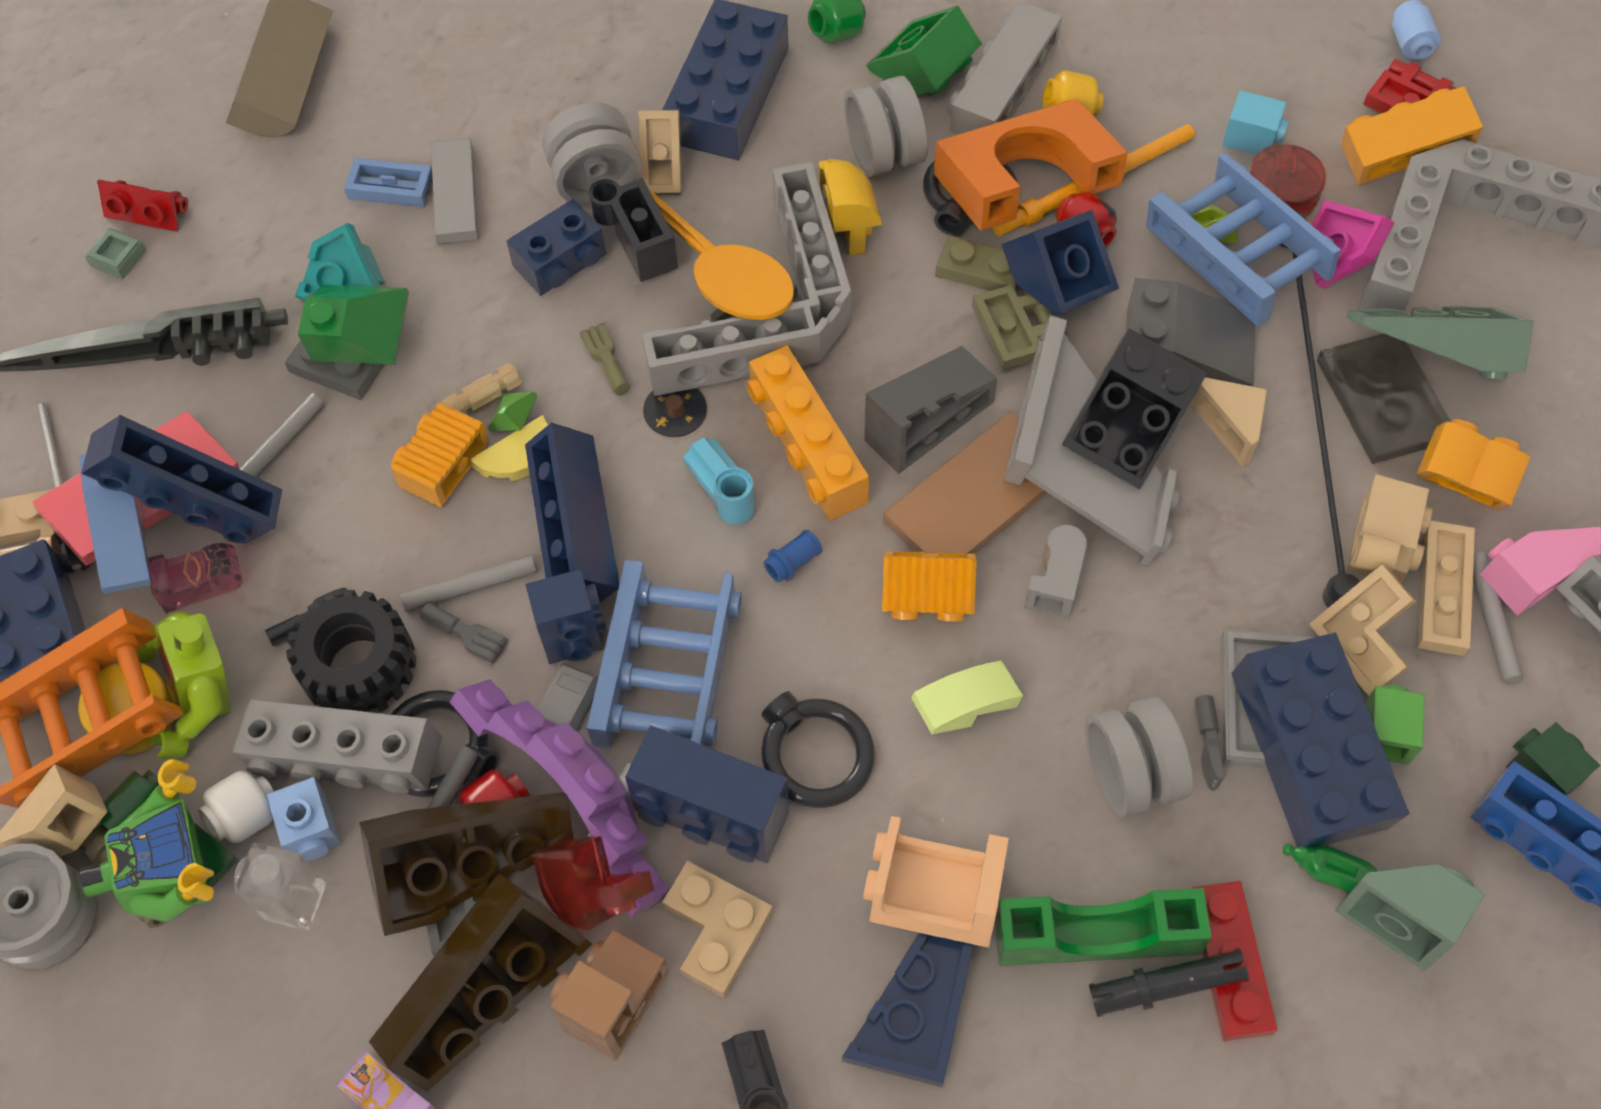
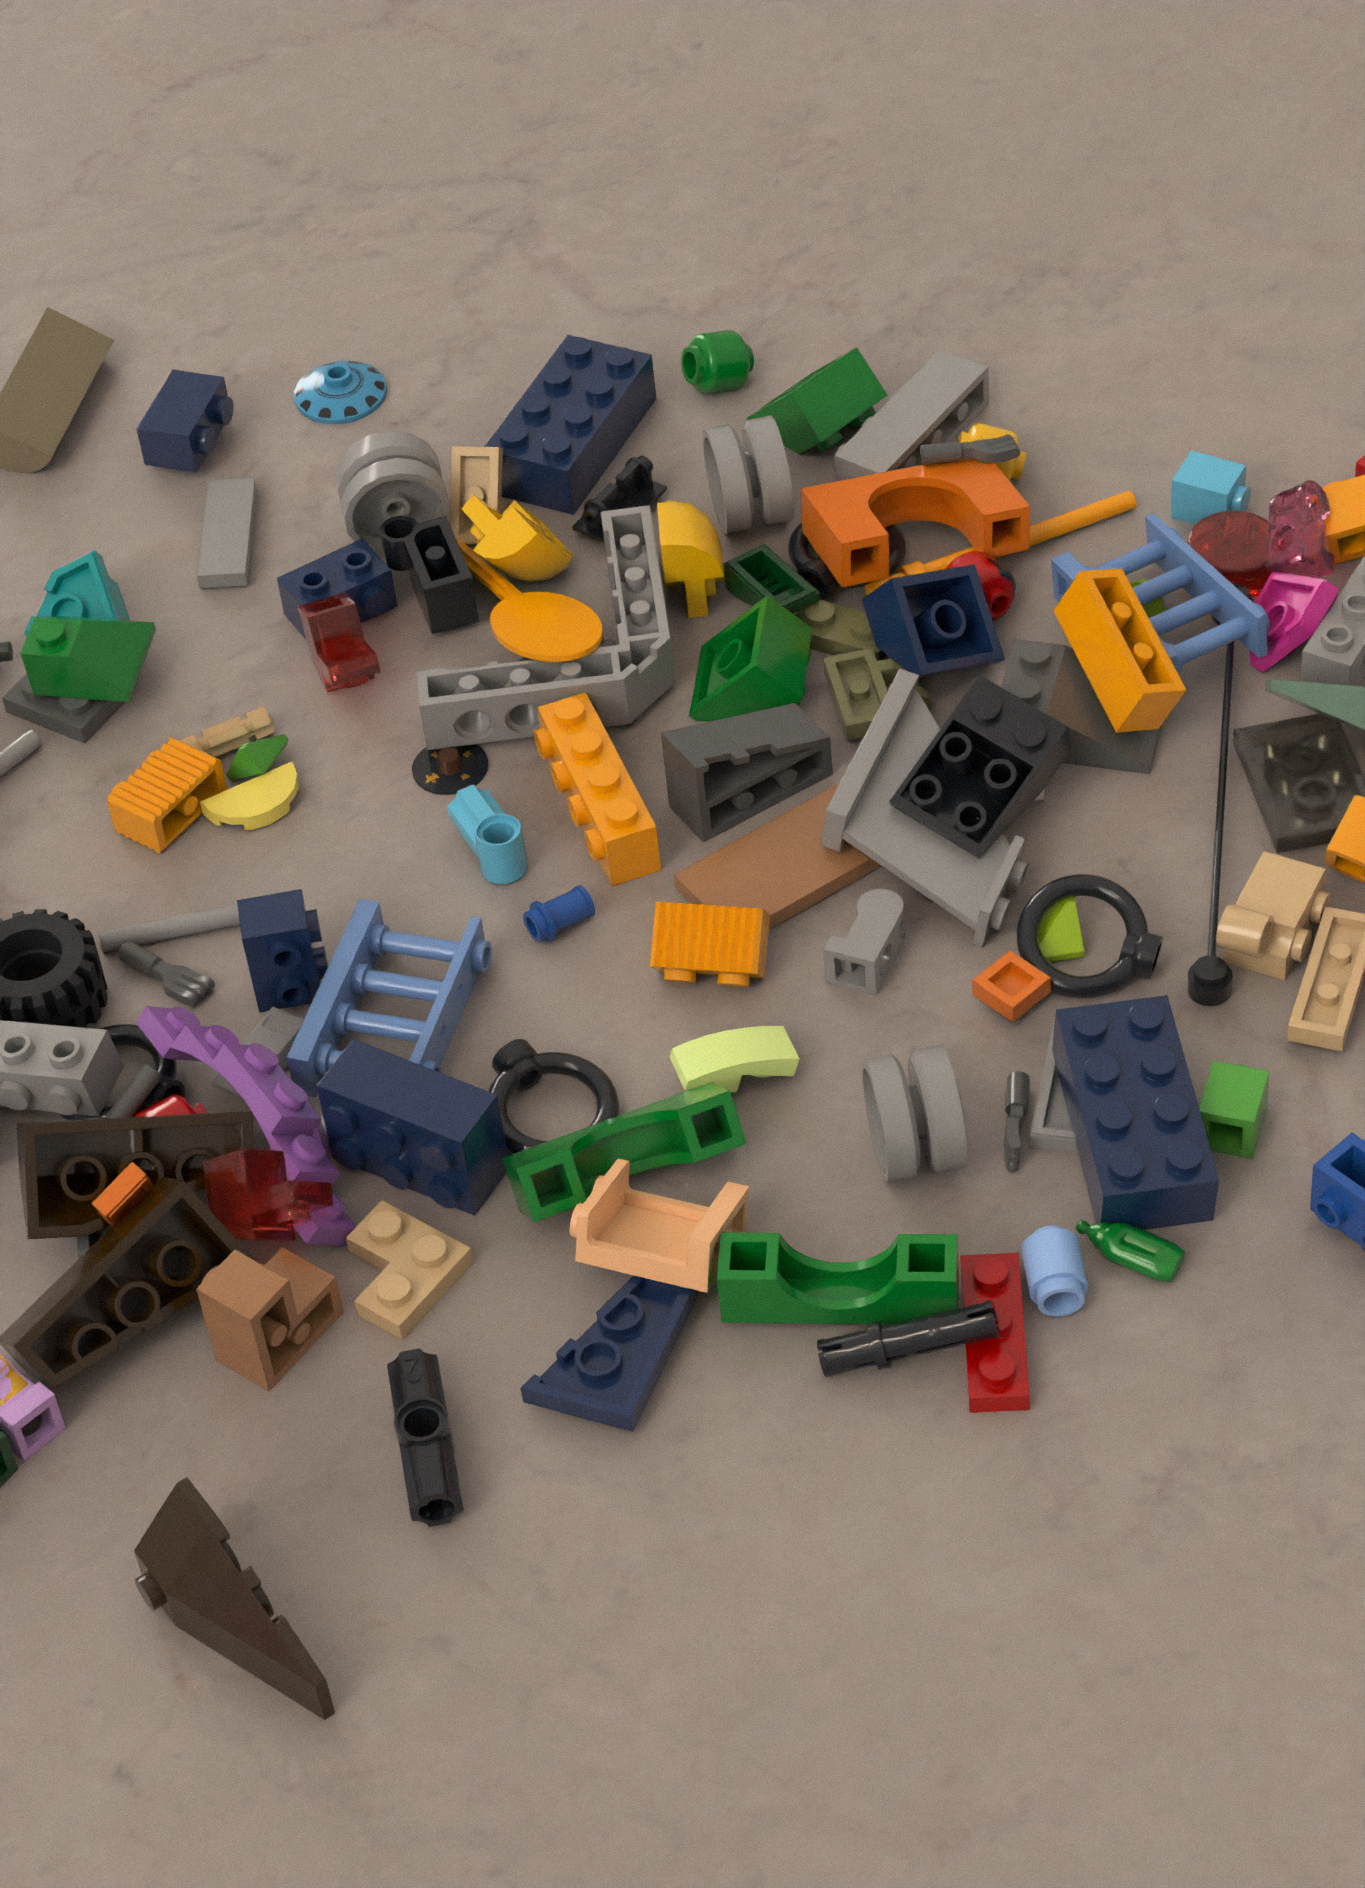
camera: 10 degrees right, 15 degrees down
medium blue tile [344,158,433,207] -> none
dark blue brick [525,422,619,602] -> none
olive piece [580,323,630,395] -> none
tan slope [1190,377,1267,467] -> none
tan plate [1309,564,1417,696] -> none
sand green slope [1336,864,1485,971] -> none
none -> orange tile [91,1162,154,1226]
none -> dark blue brick [136,369,234,473]
none -> dark azure dish [294,361,387,424]
none -> clear red brick [297,592,381,693]
none -> yellow brick [461,494,573,583]
none -> green arch [502,1082,747,1222]
none -> black hinge [572,456,667,542]
none -> green slope [689,595,813,722]
none -> dark green slope [723,544,820,614]
none -> dark grey piece [920,434,1020,465]
none -> orange plate [972,950,1051,1022]
none -> black piece [1016,874,1163,998]
none -> light blue brick [1021,1225,1088,1317]
none -> lime slope [1038,897,1085,962]
none -> light orange brick [1053,568,1186,733]
none -> clear pink leg [1265,480,1334,579]

